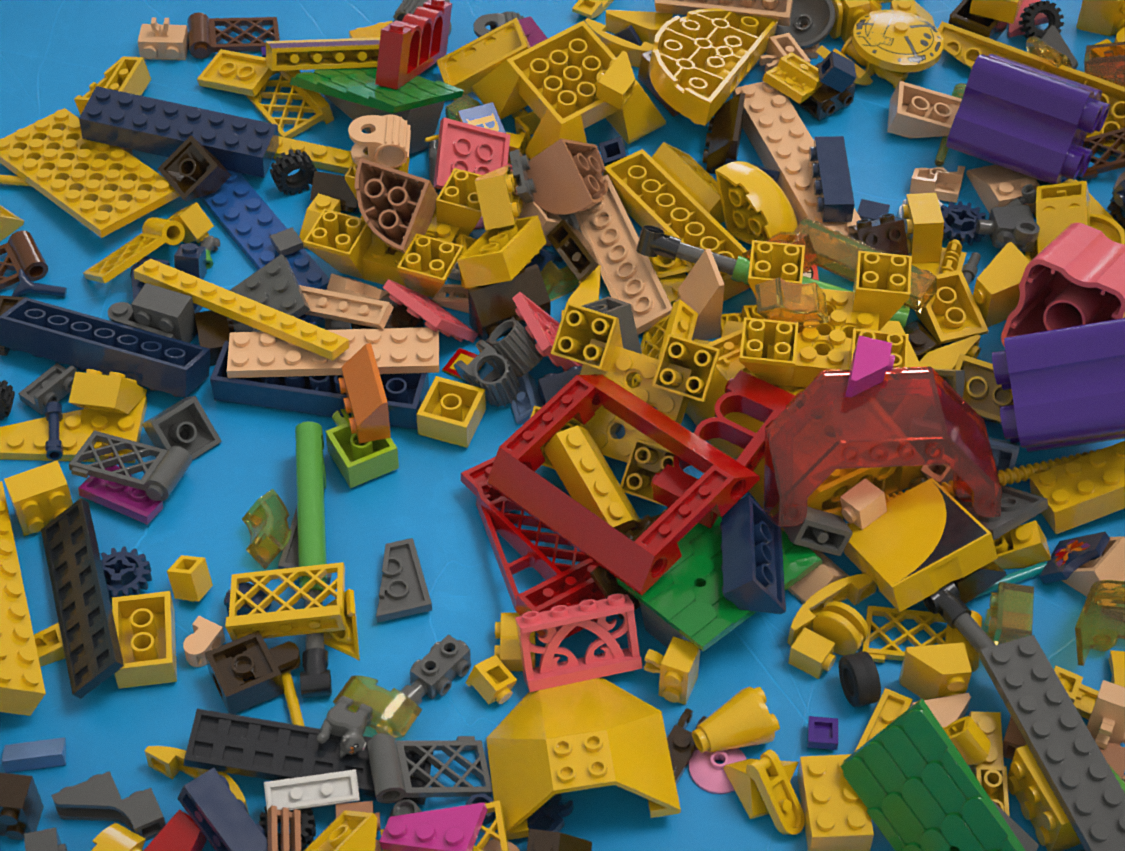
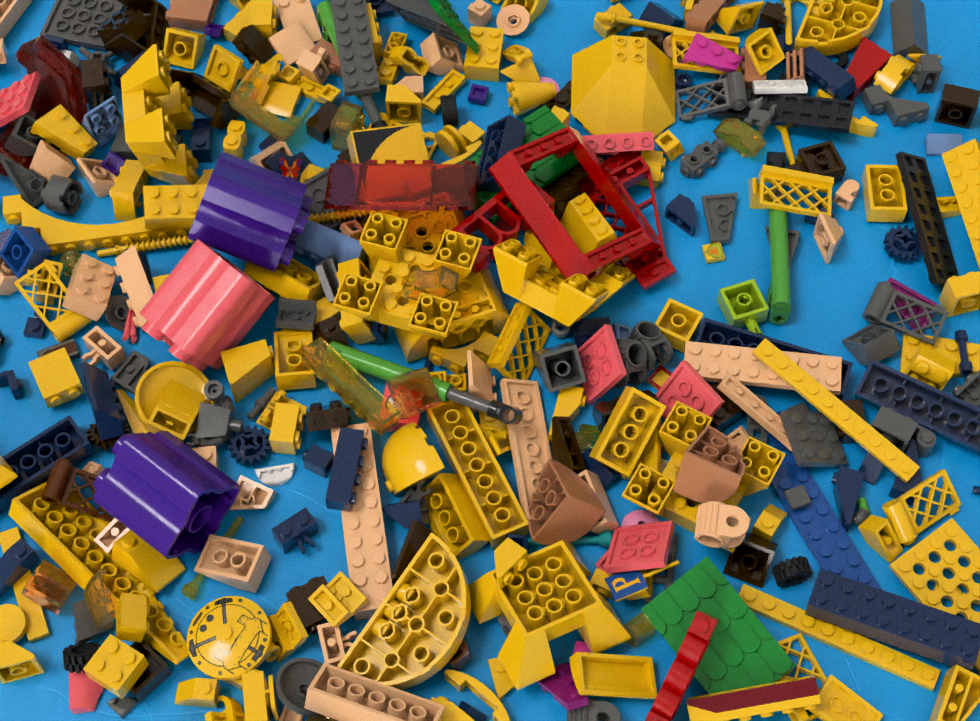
camera: 170 degrees left, 10 degrees up
dark brown slope [158,135,232,201] -> none
yellow brick [167,555,213,602] -> none
dark blue brick [174,243,207,280] -> none
clear yellow brick [242,489,292,569] -> none
orange slope [338,343,391,444] -> none
yellow slope [474,165,523,230] -> none
dark grey wing [509,149,537,204] -> none
dark blue brick [818,51,856,93] -> none
dark pink slope [845,335,895,397] -> none
none -> yellow brick [116,593,150,642]
none -> dark blue brick [271,507,319,555]
none -> dark grey bracket [275,298,317,330]
none -> dark brown brick [305,101,346,144]
none -> dark blue slope [664,194,697,237]
none -> tile [702,242,725,264]
none -> light nougat slope [813,213,844,264]
none -> dark blue slope [831,466,864,532]

